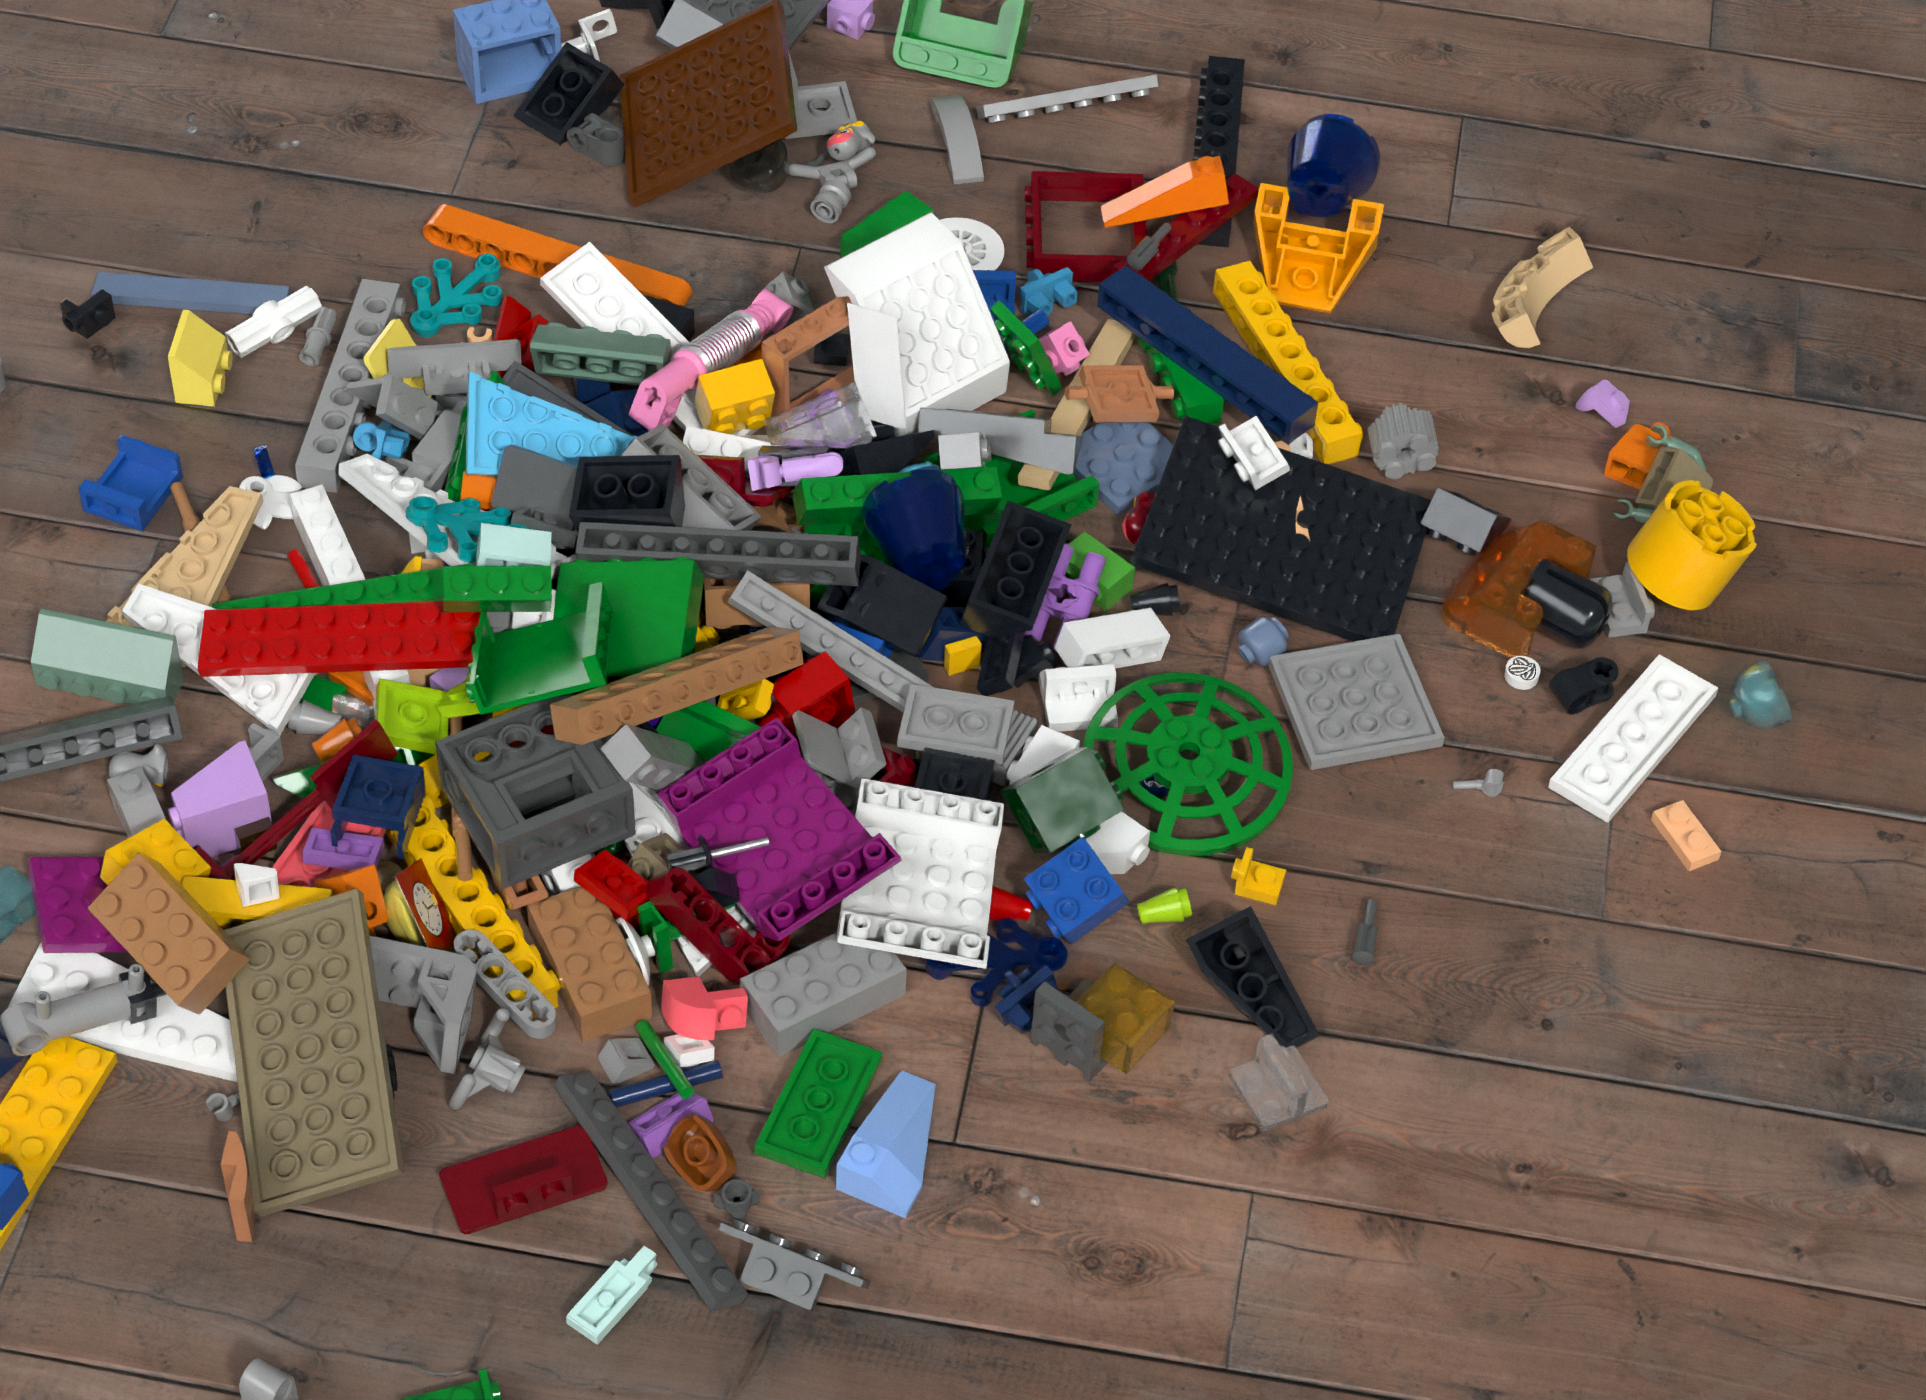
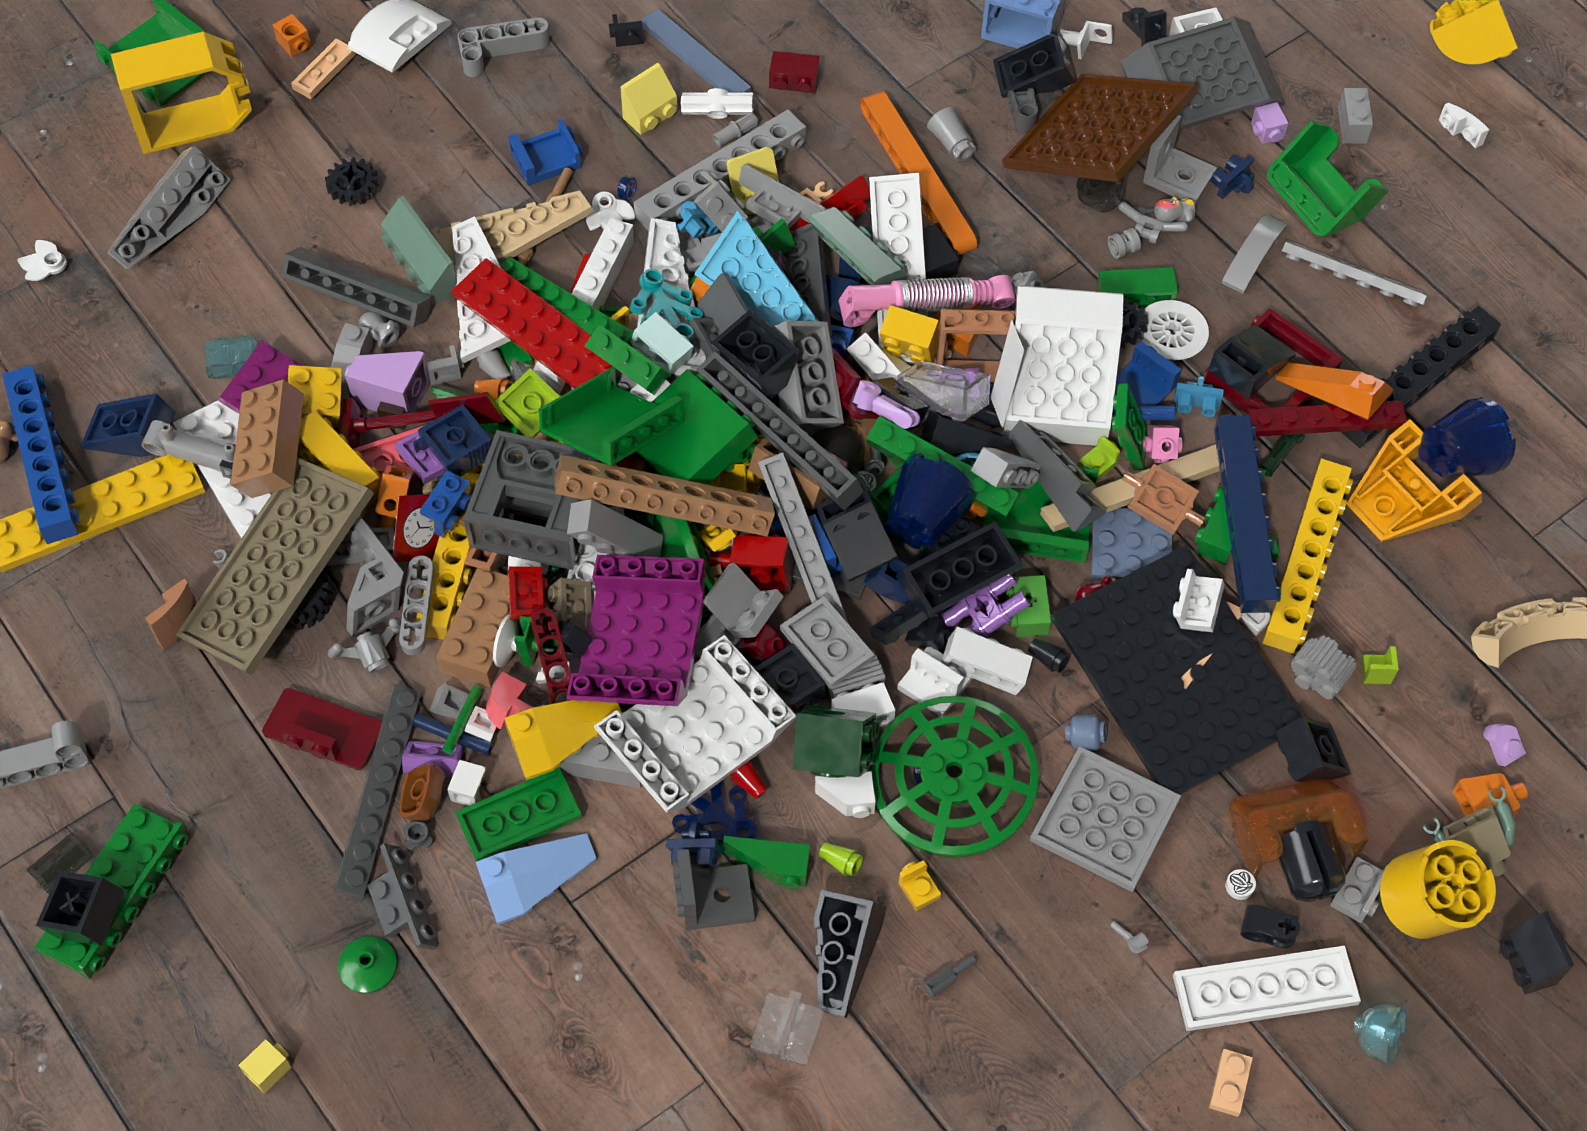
camera: 45 degrees right, 10 degrees up
white slope [234,863,280,907] -> none
teal plant [410,253,502,337] -> none
light aqua hinge [566,1246,657,1345] -> none
black piece [666,834,770,872] -> none
yellow tile [944,636,982,676] -> none
blue brick [1024,837,1130,944] -> none
clear yellow brick [1076,962,1175,1074] -> none
dark grey axle [1127,223,1172,270] -> none
none -> green dish [338,936,397,993]
none -> blue bracket [420,471,472,538]
none -> white panel [447,760,486,806]
none -> yellow wedge [504,700,622,780]
none -> green slope [723,836,810,889]
none -> dark red brick [769,51,820,93]
none -> light grey plant [927,107,976,162]
none -> lime bracket [1077,436,1120,482]
none -> black slope [1208,325,1296,400]
none -> dark blue hips [1211,155,1254,199]
none -> lime panel [1361,646,1399,684]
none -> black slope [1499,911,1574,994]

